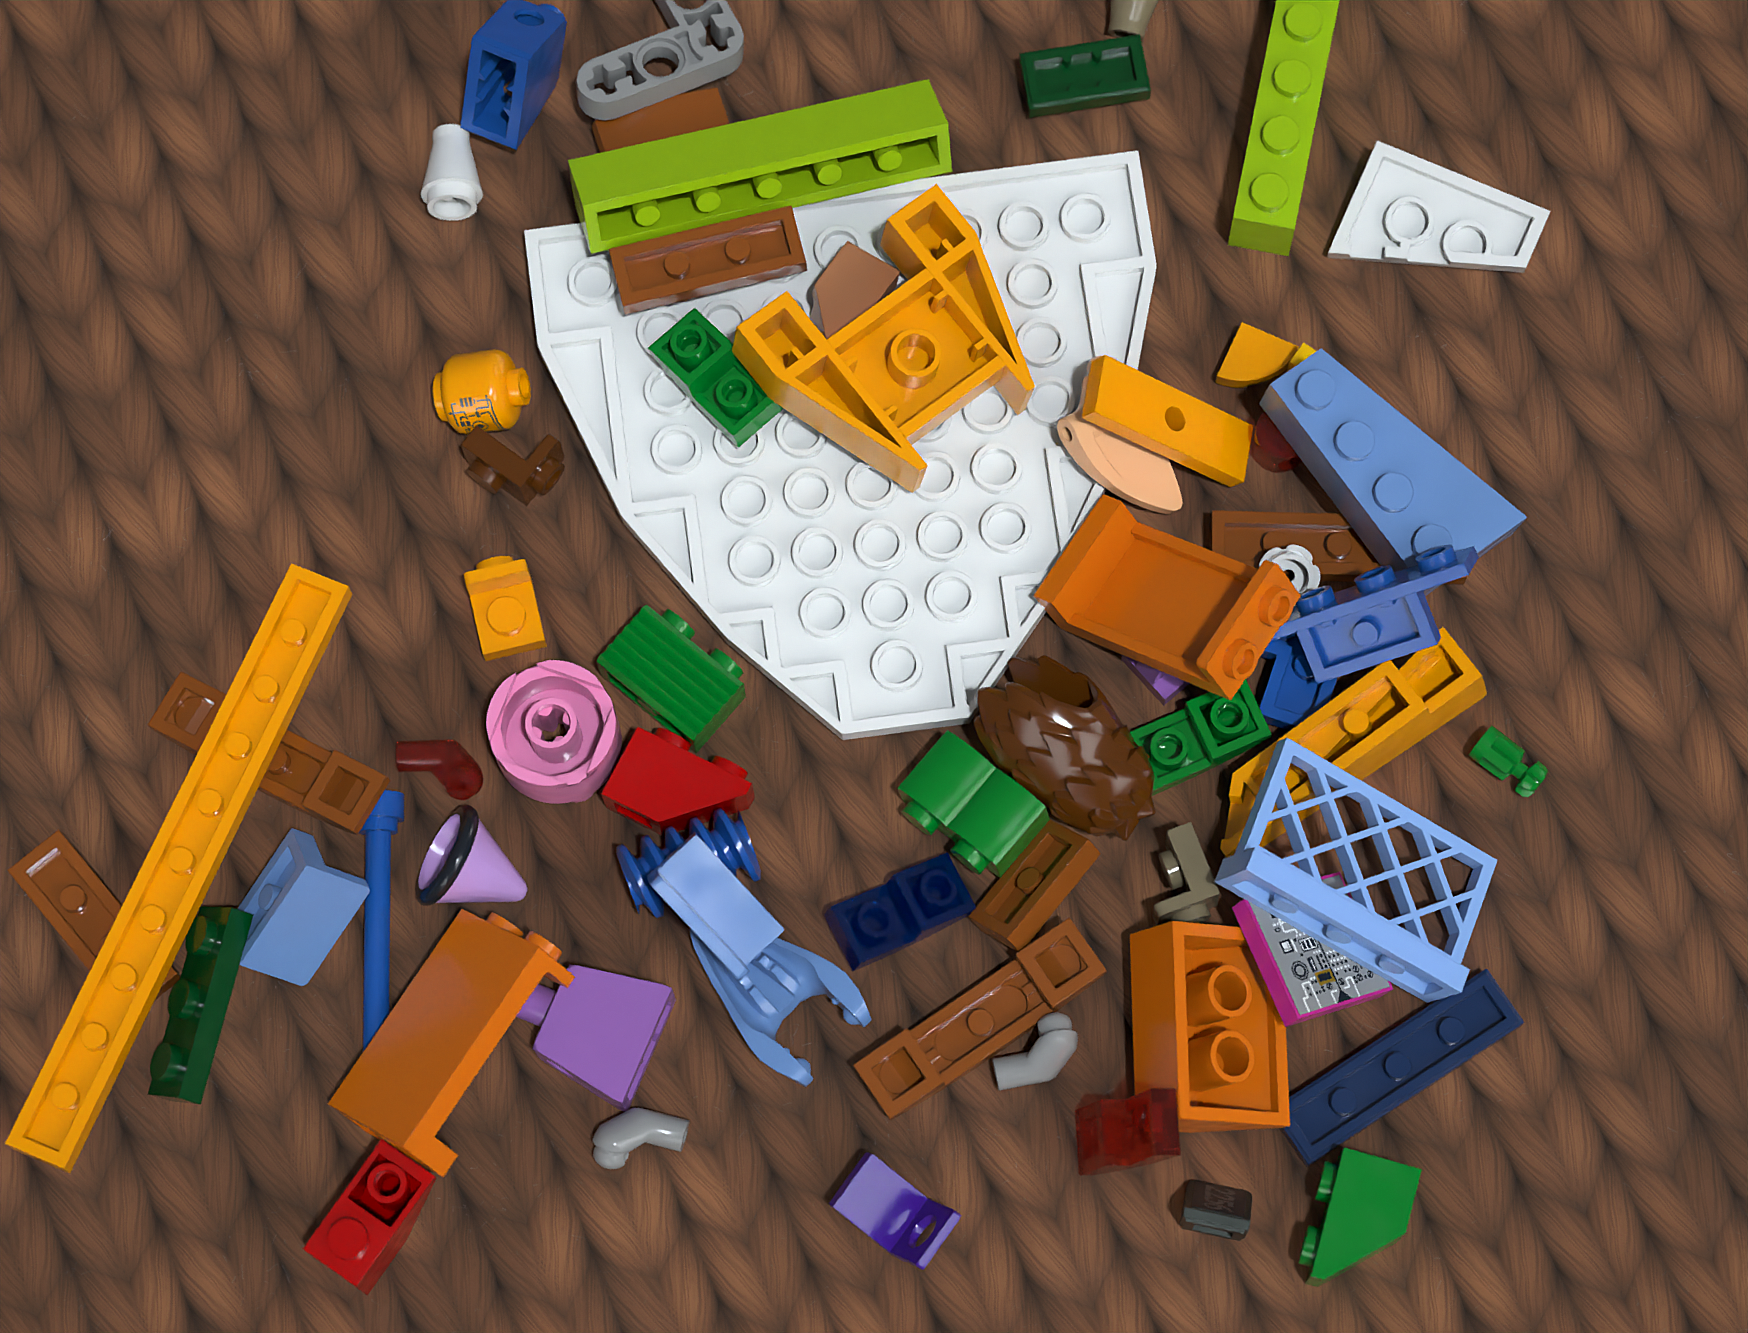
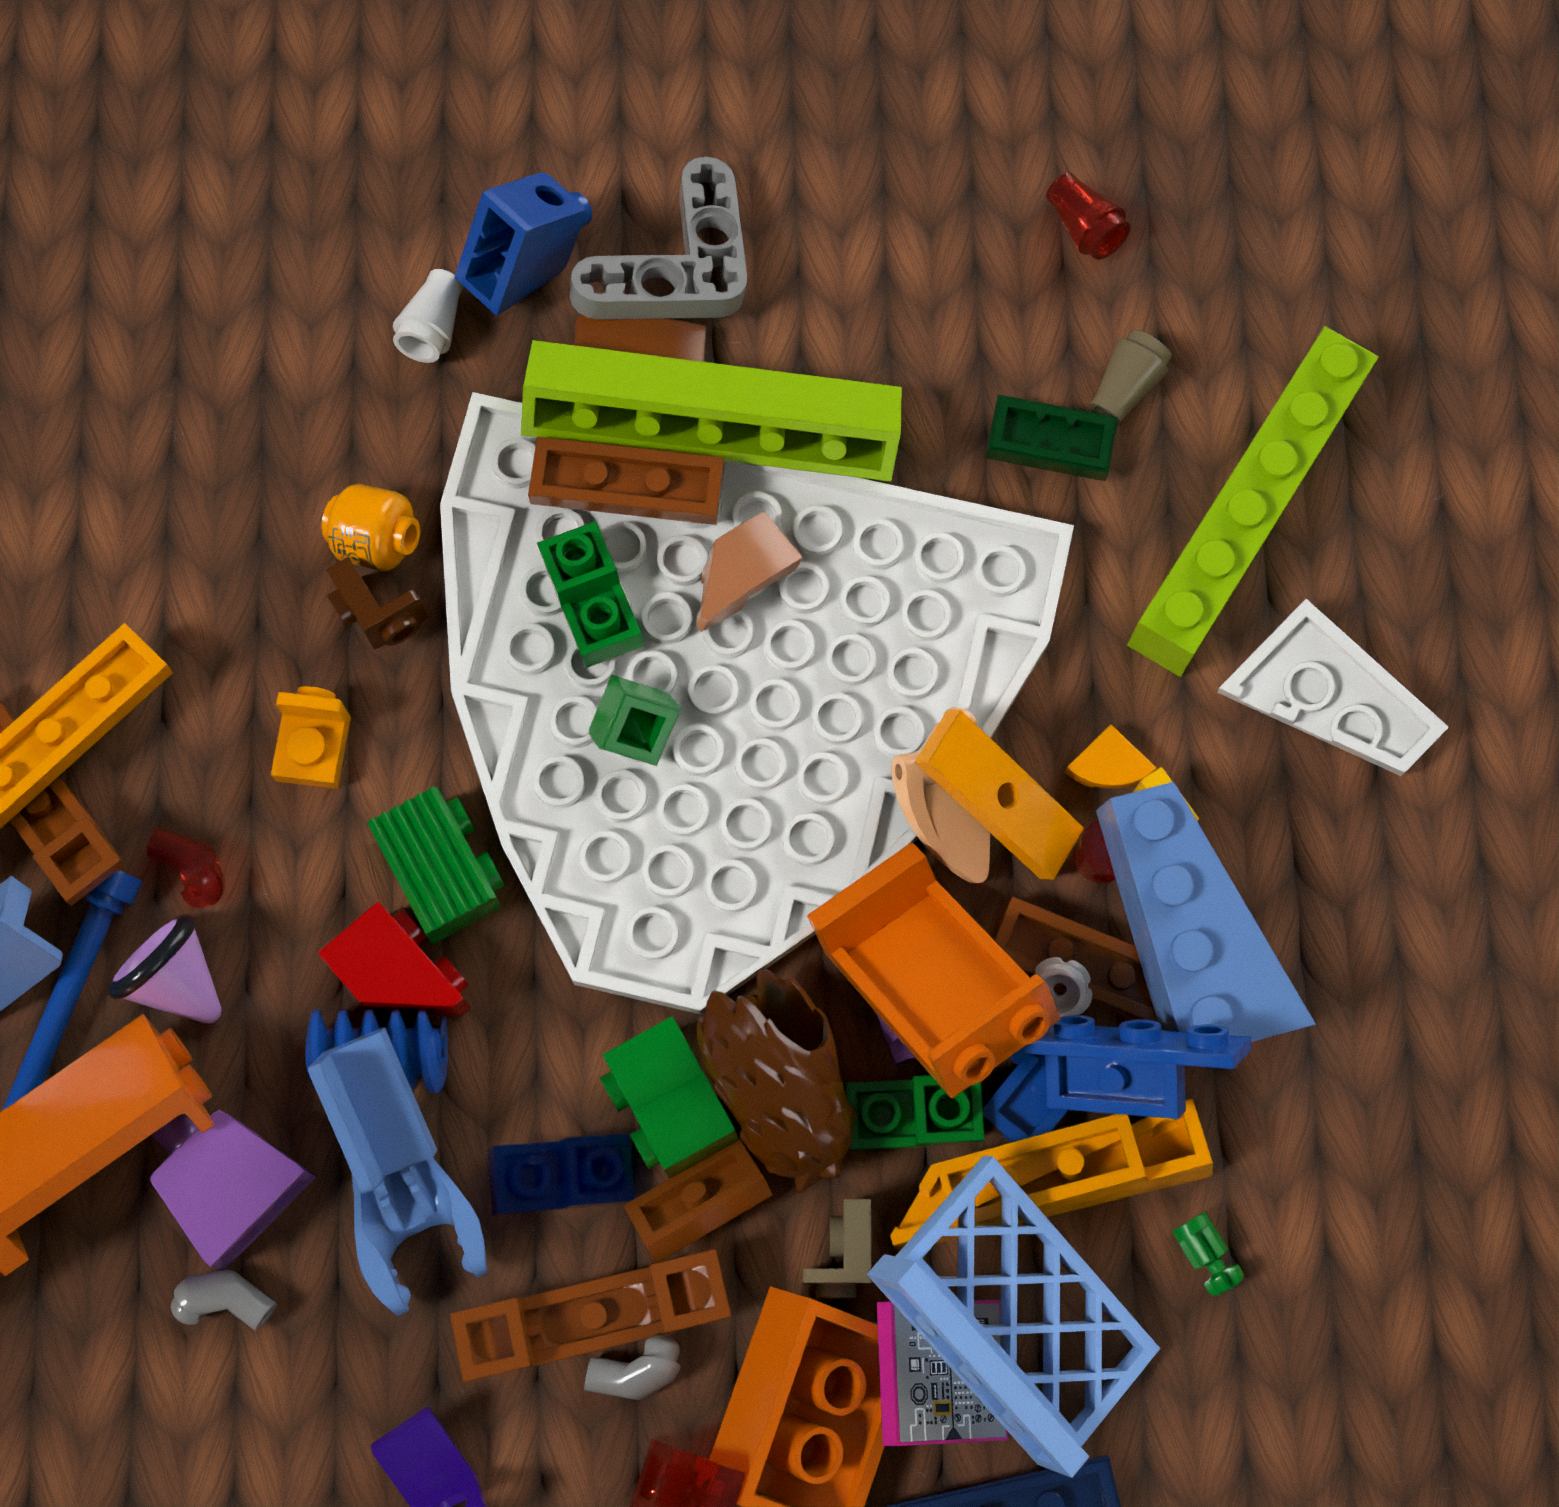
camera: 15 degrees right, 0 degrees up
bright pink brick [486,660,622,804] -> none
light orange wedge [732,184,1035,493] -> none
none -> green slope [589,675,681,766]

